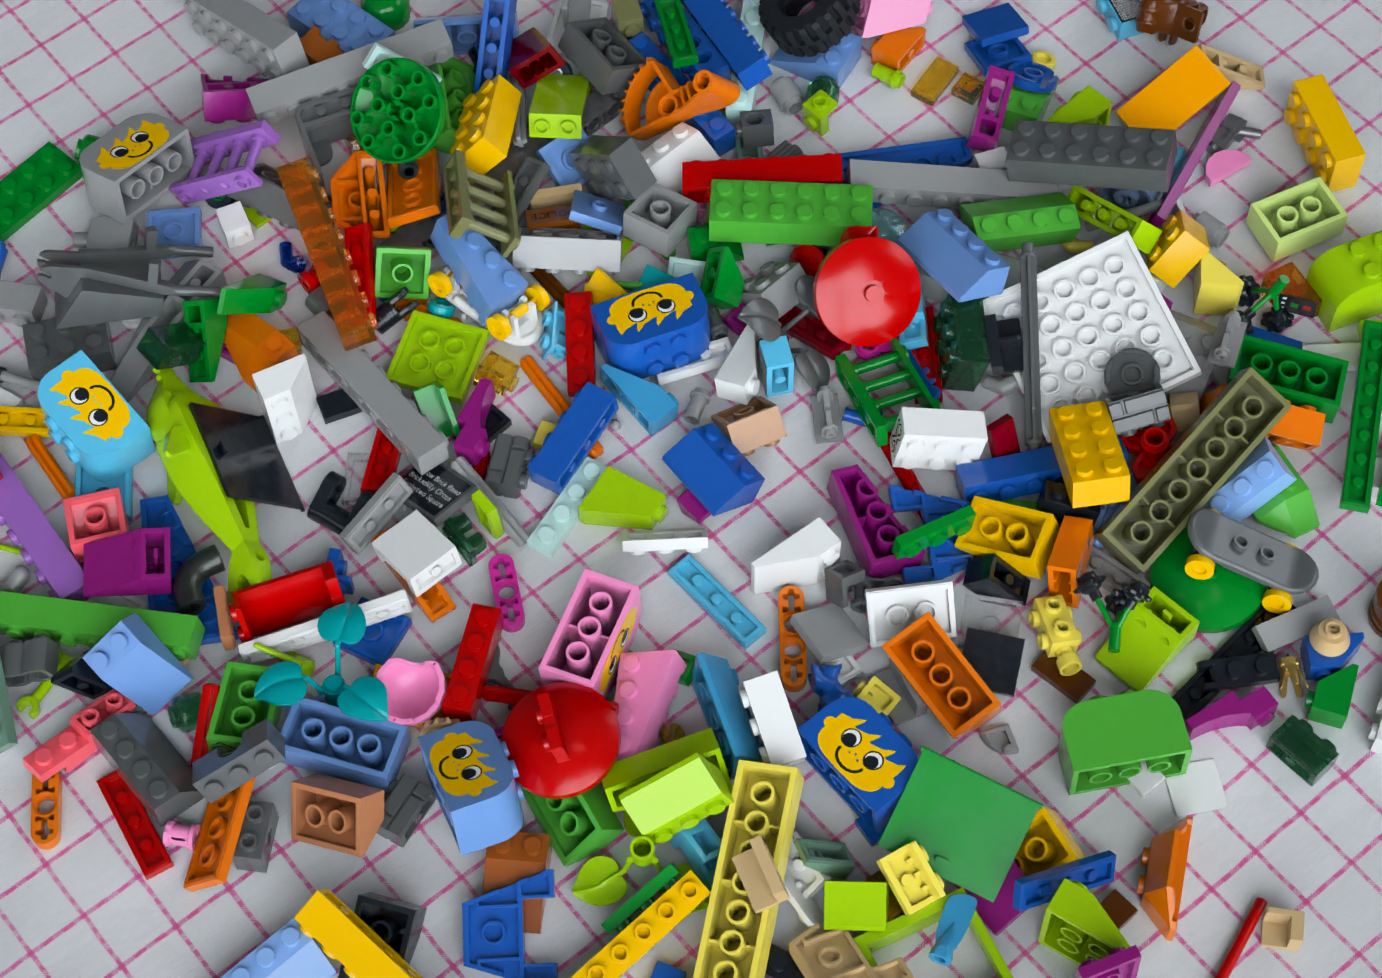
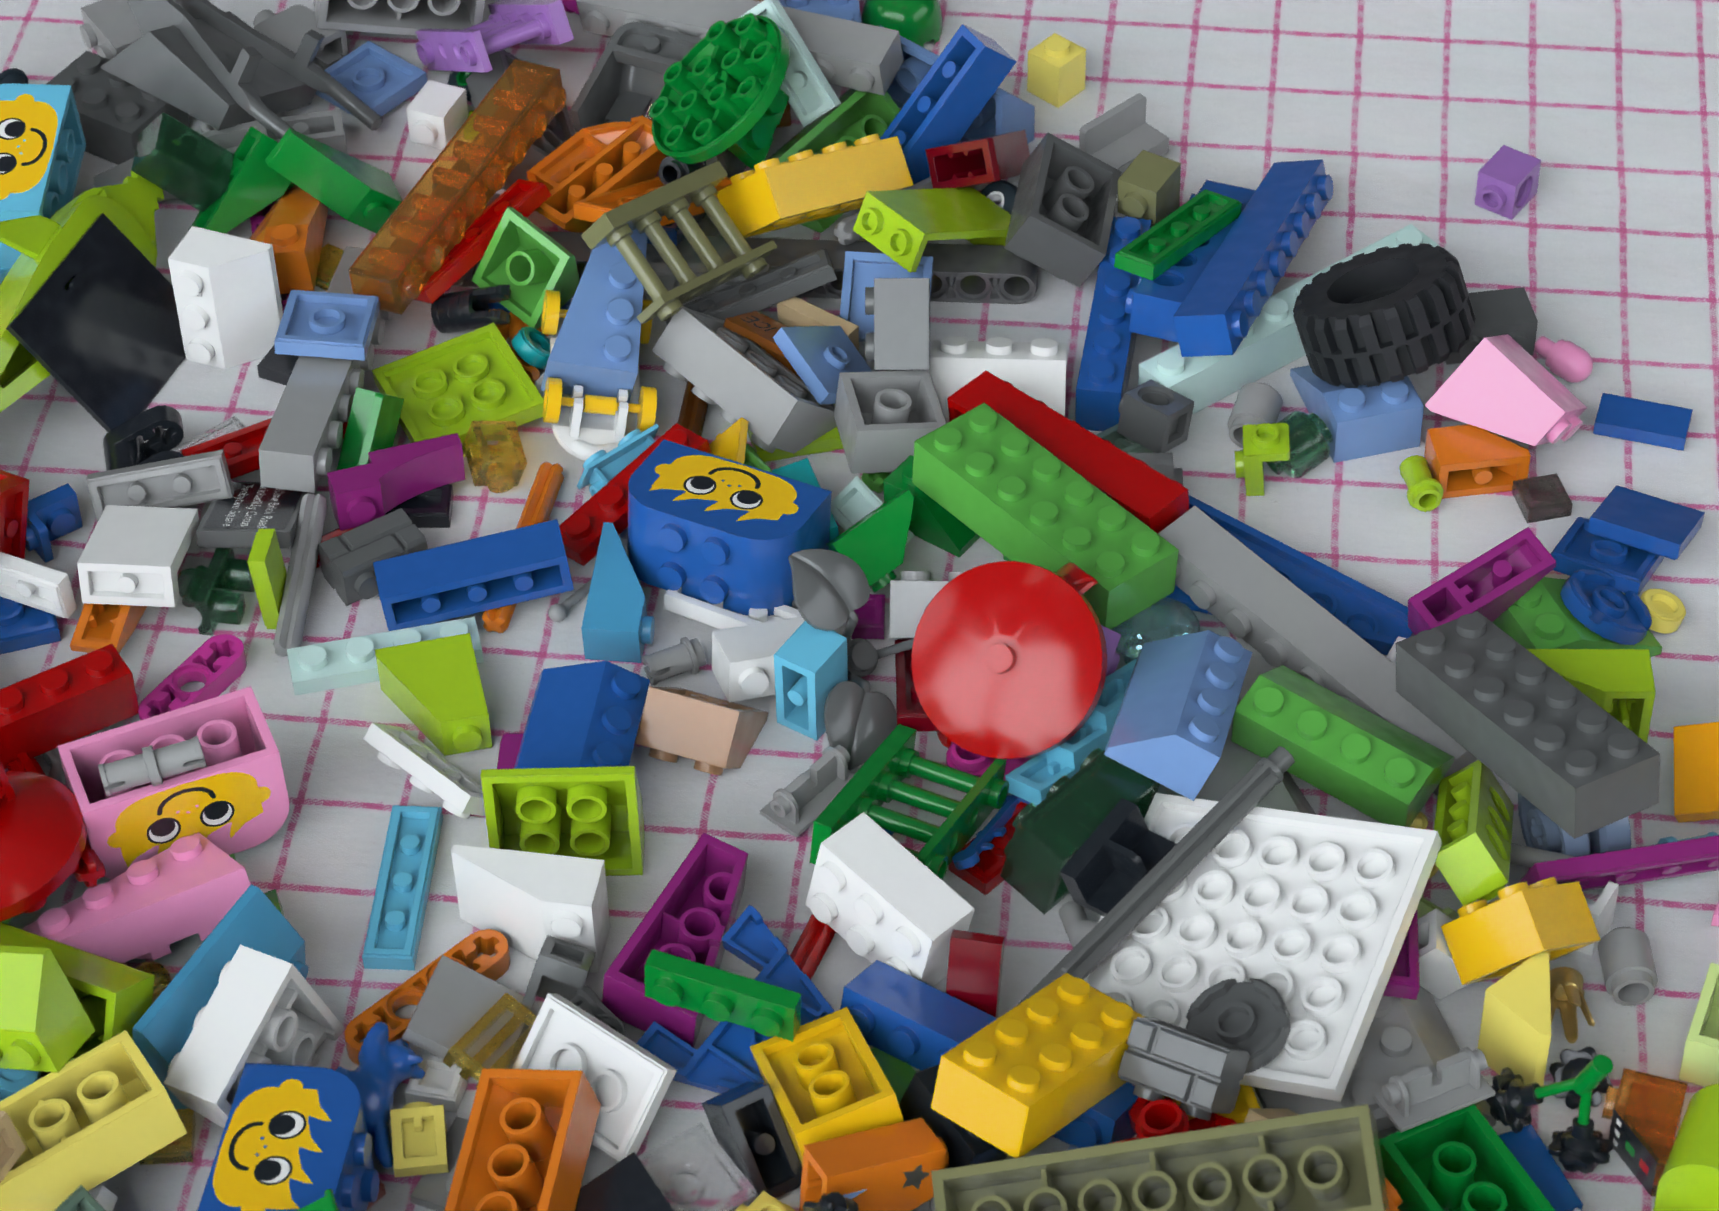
camera: 45 degrees right, 15 degrees down
orange arm [619,57,740,141] -> none
clear yellow tile [911,56,959,107] -> none
none -> light grey pin [98,736,207,796]
none -> medium blue plate [274,290,380,361]
none -> clear yellow tile [442,992,537,1089]
none -> lime slope [481,766,645,876]
none -> clear smoke tile [1512,473,1573,523]

